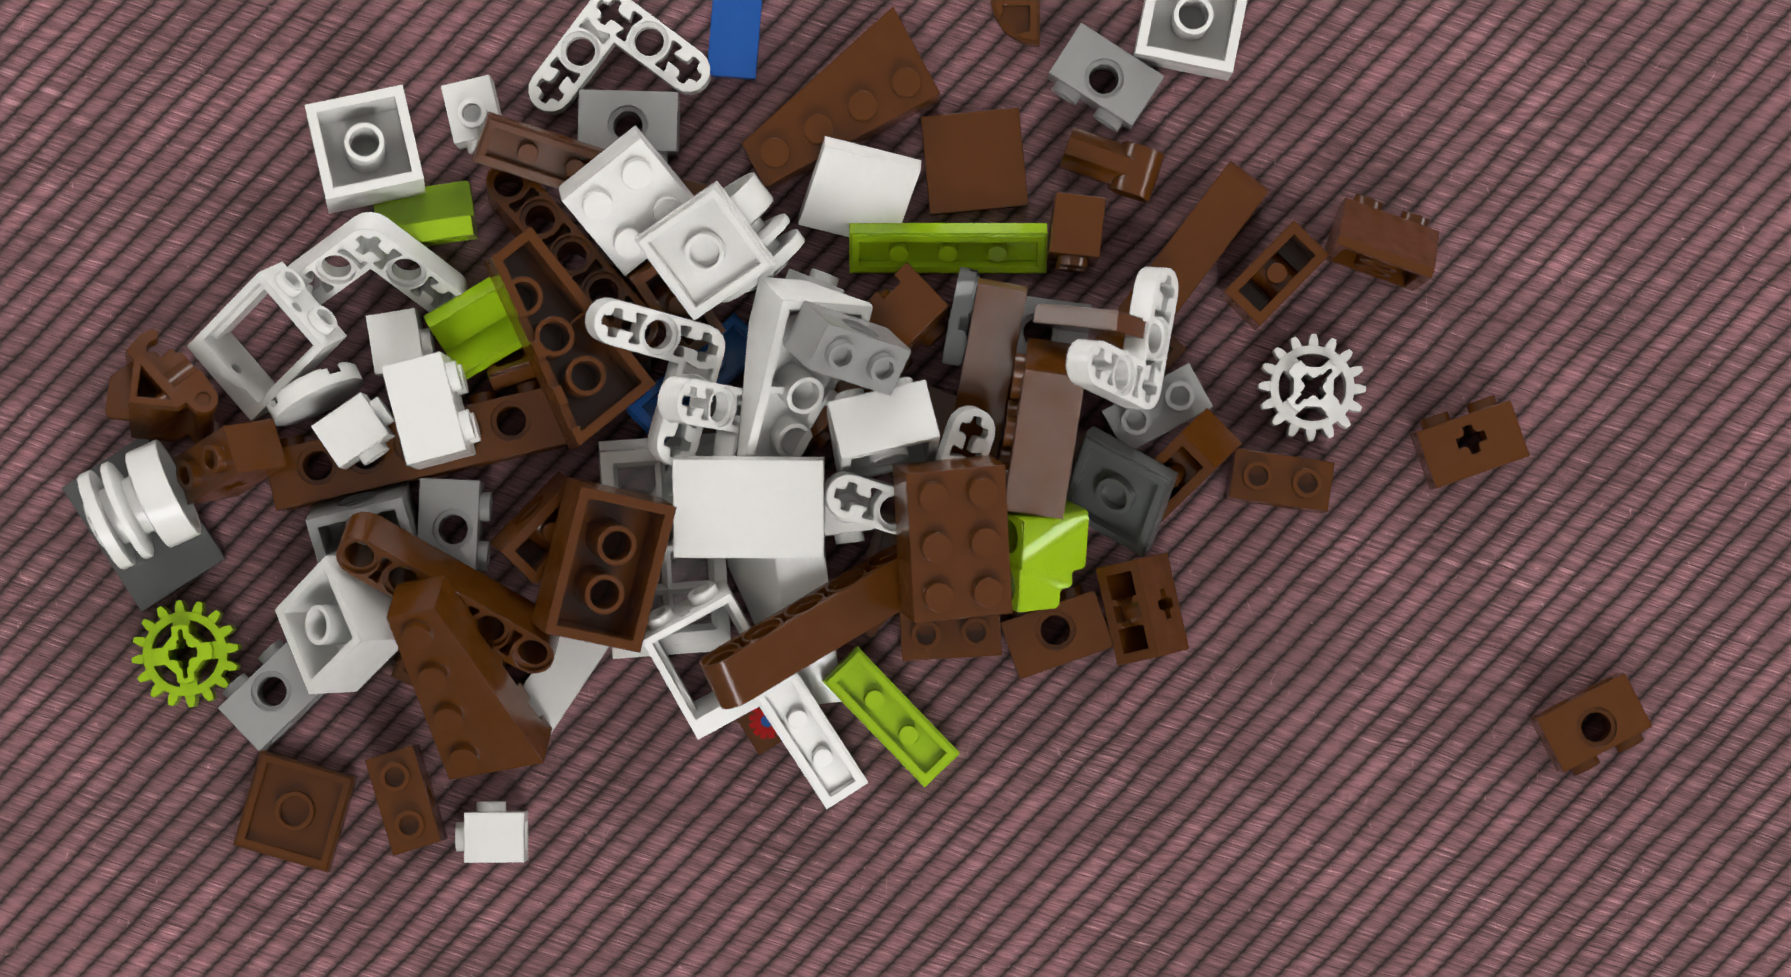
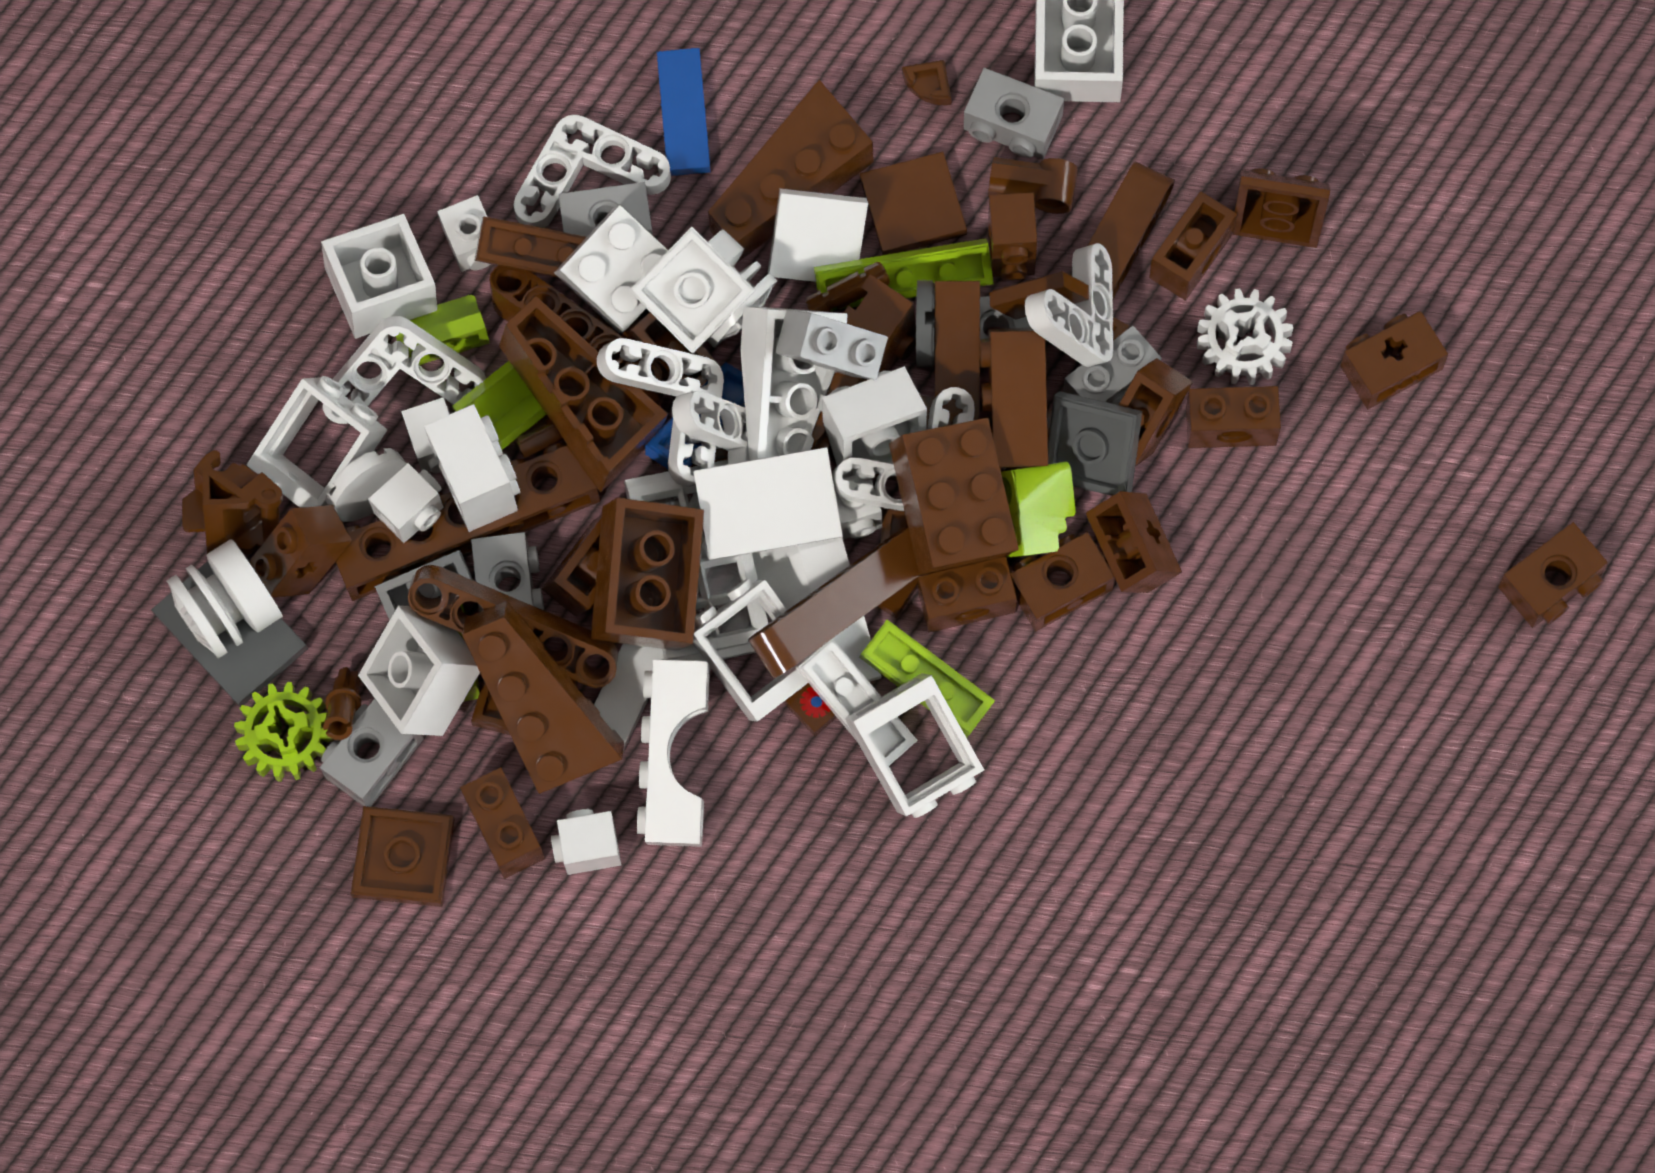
camera: 10 degrees left, 15 degrees down
none -> reddish brown axle [323,667,361,740]
none -> white arch [637,660,710,847]
none -> reddish brown axle [805,262,890,312]
none -> white window [845,673,984,818]

